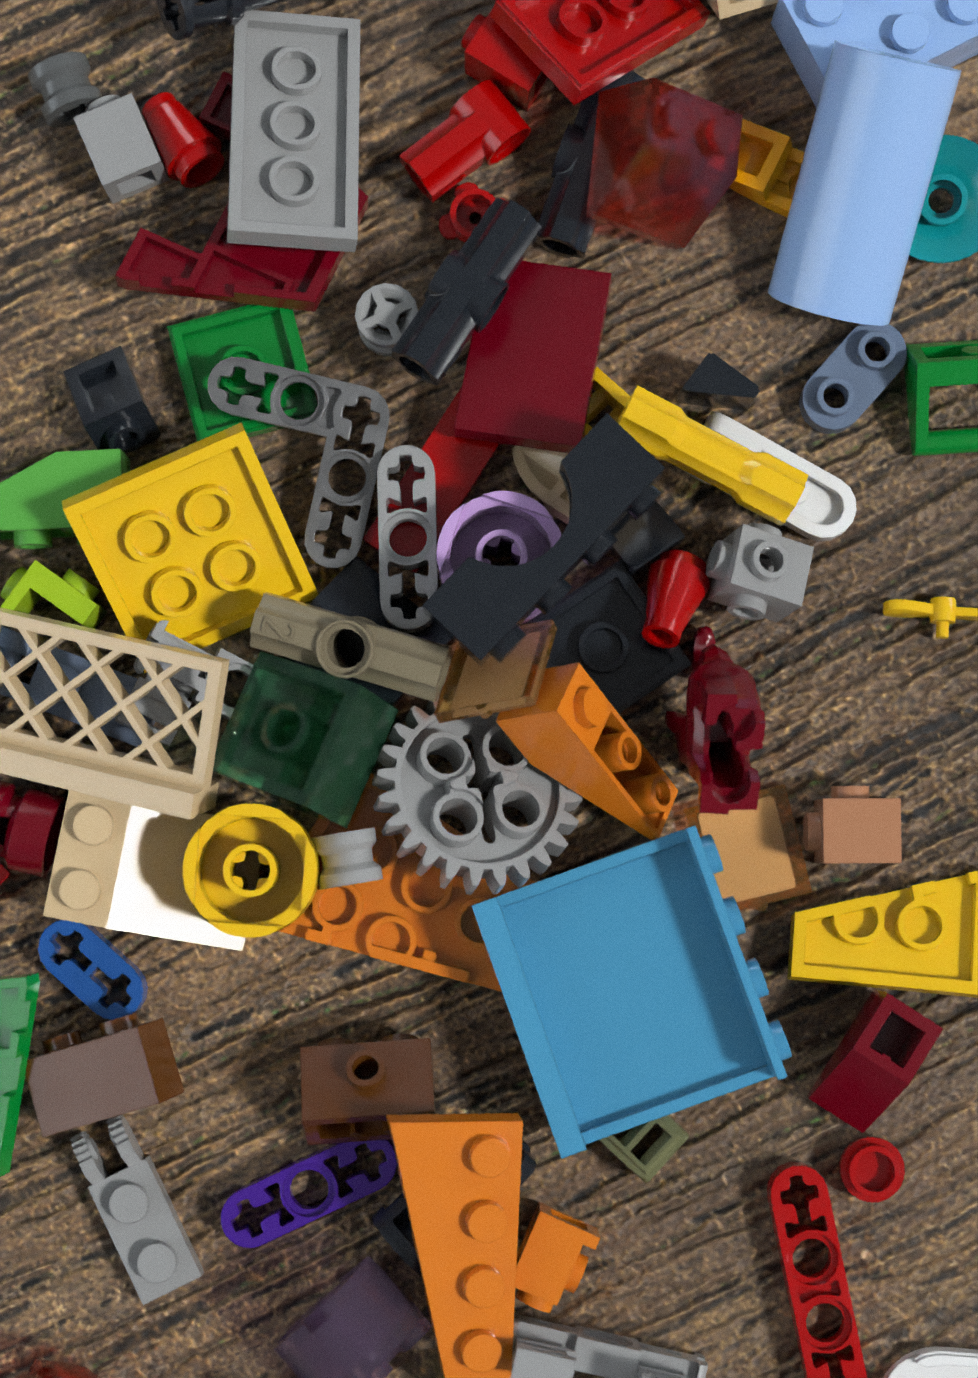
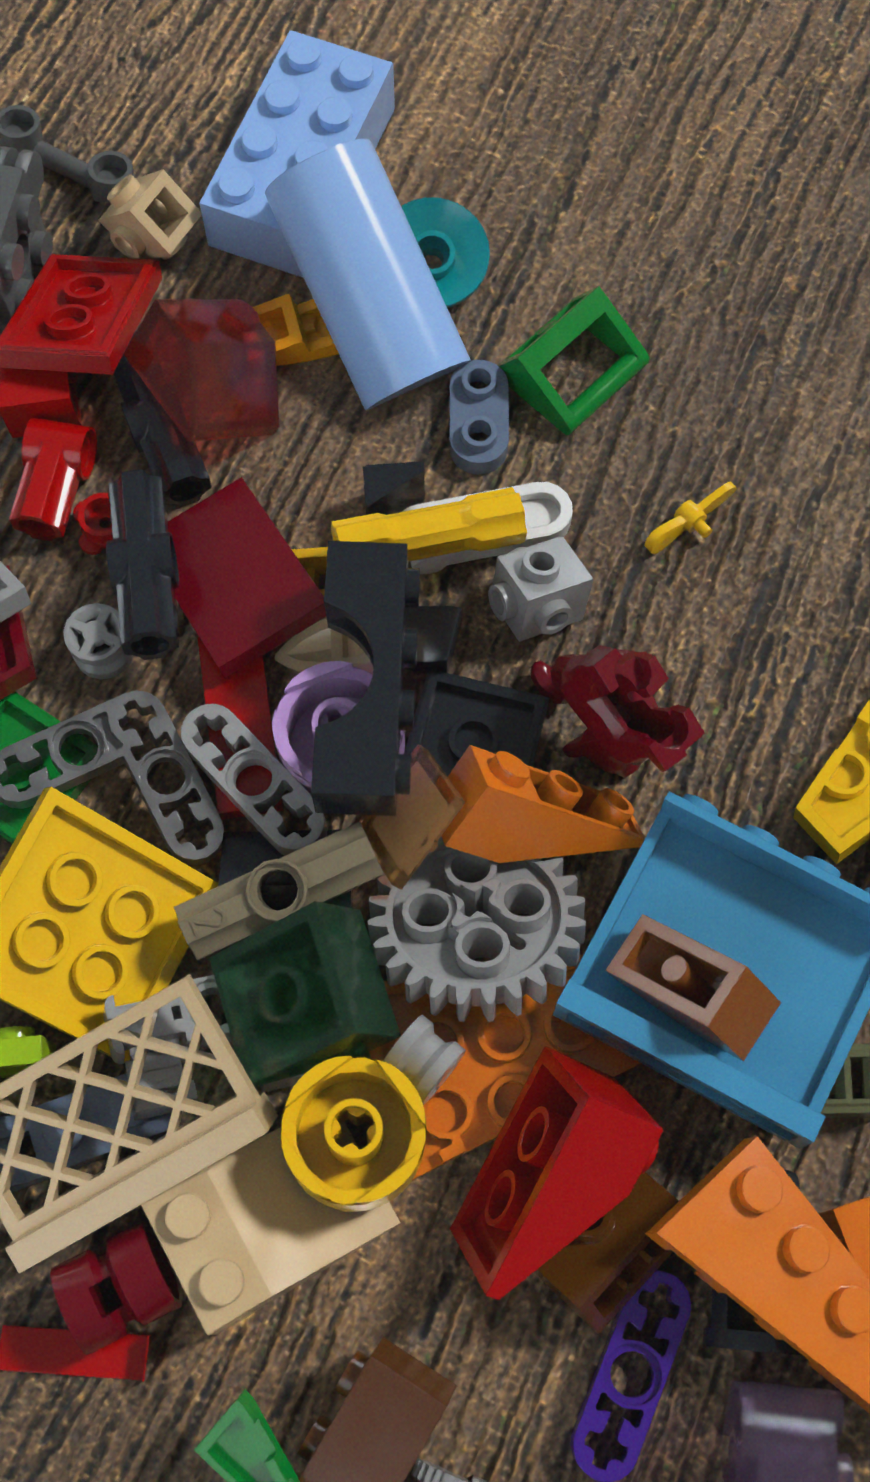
camera: 40 degrees left, 15 degrees down
blue beam [38,920,148,1020] -> none
red cone [642,550,710,648] -> none
clear orange piece [682,784,812,911] -> none
nougat brick [803,786,902,864] -> none
none -> red slope [450,1046,664,1301]
none -> dark orange slope [605,914,781,1061]

